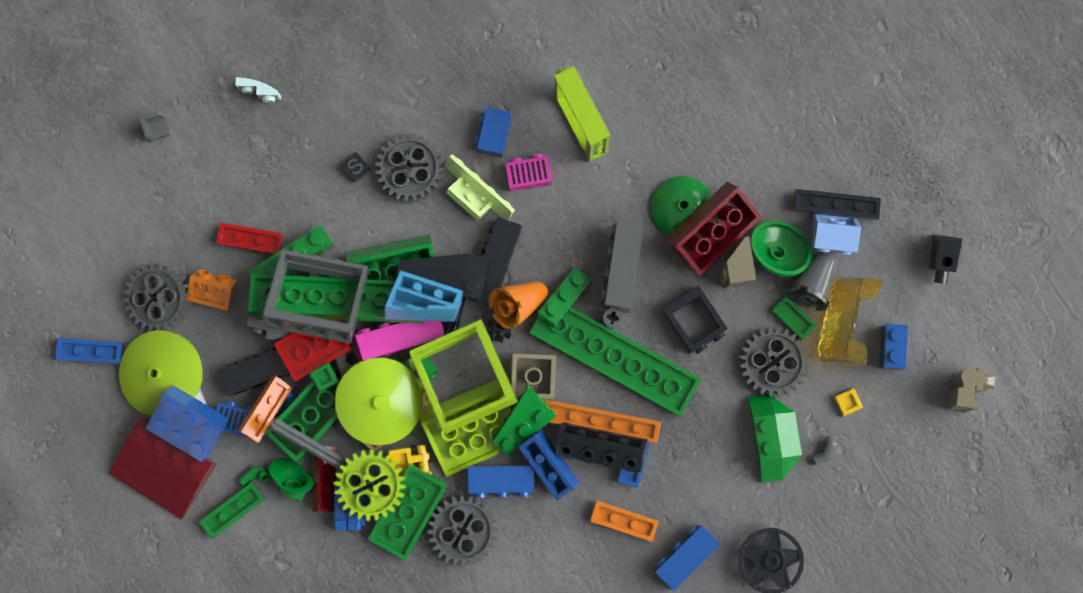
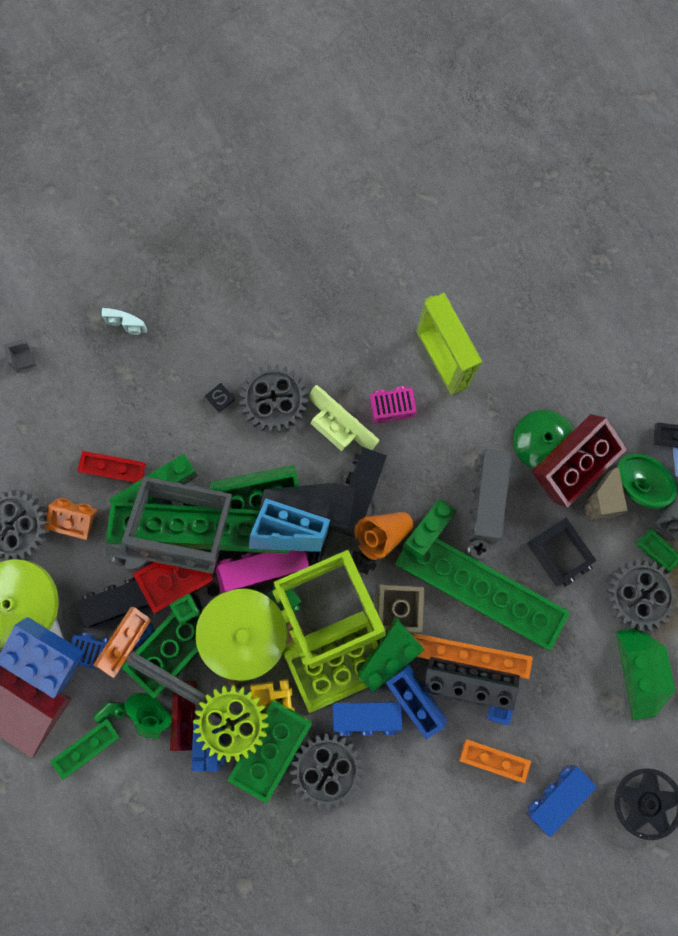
camera: 10 degrees left, 5 degrees down
blue brick [475,107,512,158] -> none

